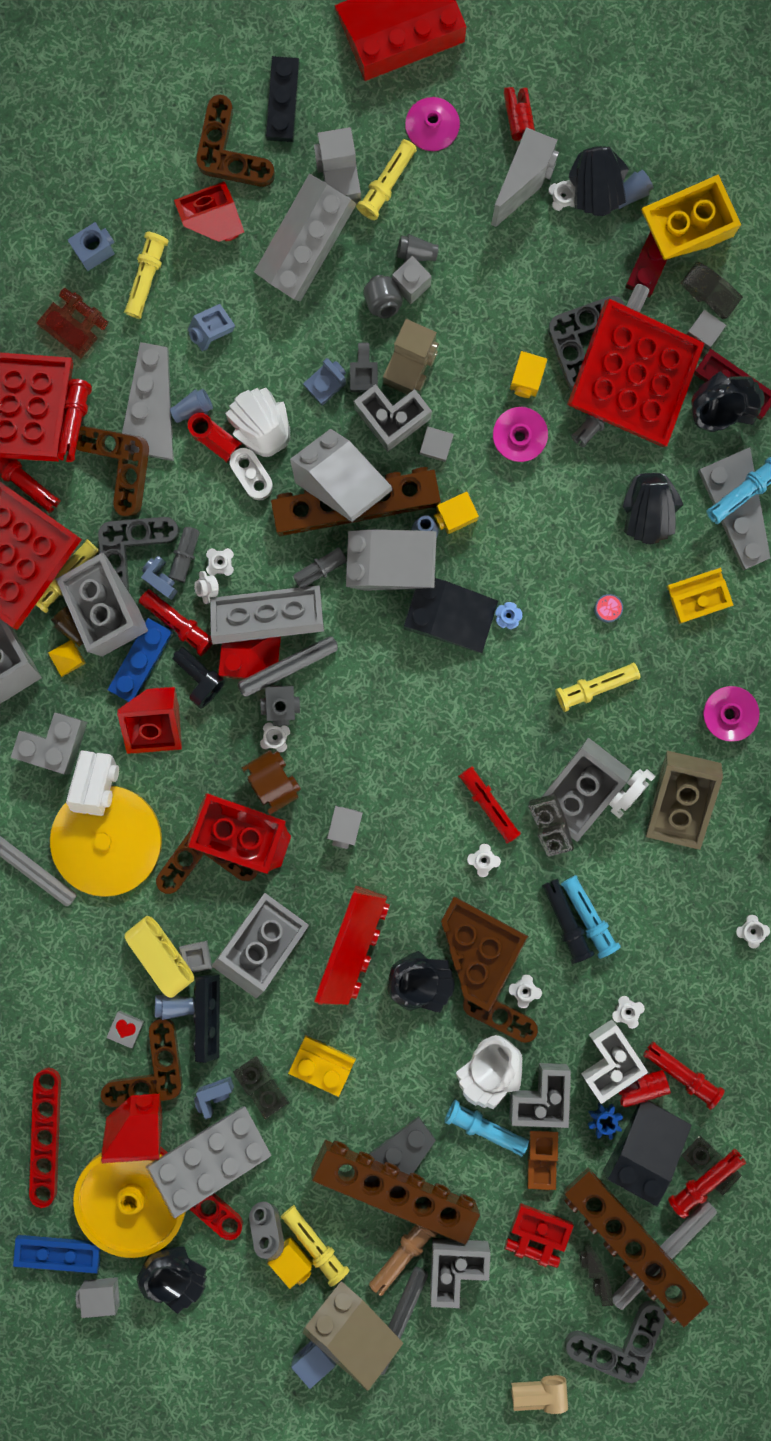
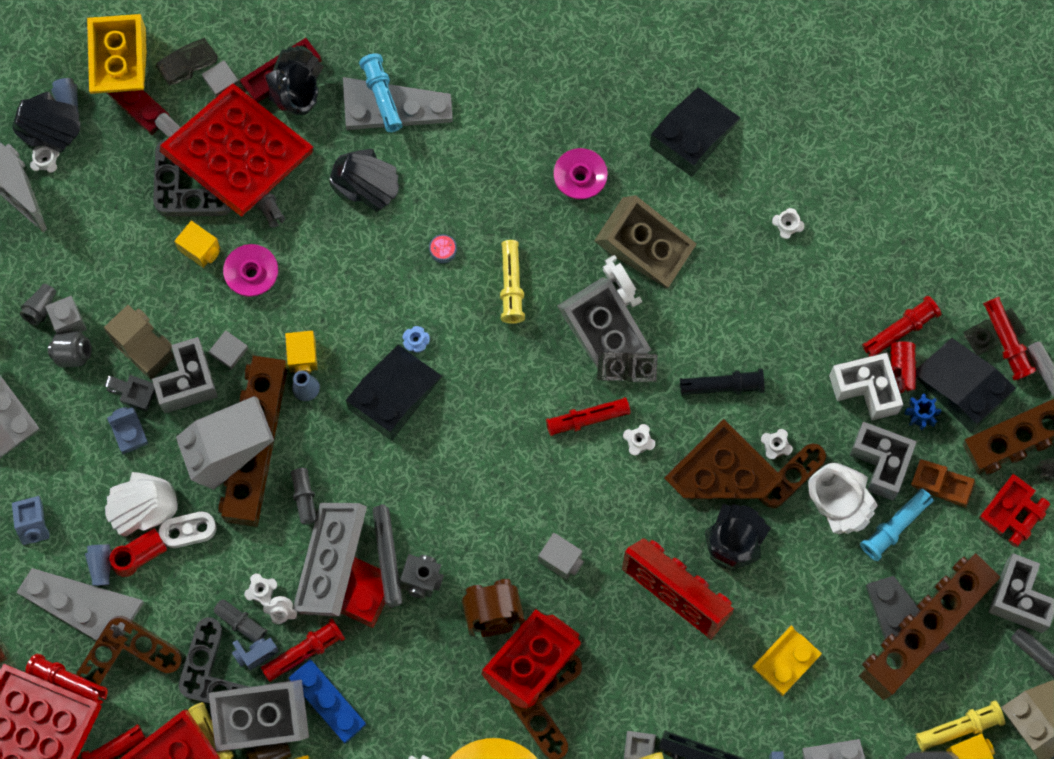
camera: 75 degrees left, 15 degrees down
red slope [117,687,182,754] -> none
black piece [172,647,225,709] -> none
light grey slope [212,893,309,998] -> none
clear smoke slope [233,1056,290,1119] -> none
white plate [260,722,290,752] -> none
light grey slope [346,530,437,591] -> none
medium nougat pin [369,1224,438,1296] -> none
medium azure pin [561,875,621,959] -> none
white plate [612,996,645,1029] -> none
yellow plate [666,567,733,624] -> none

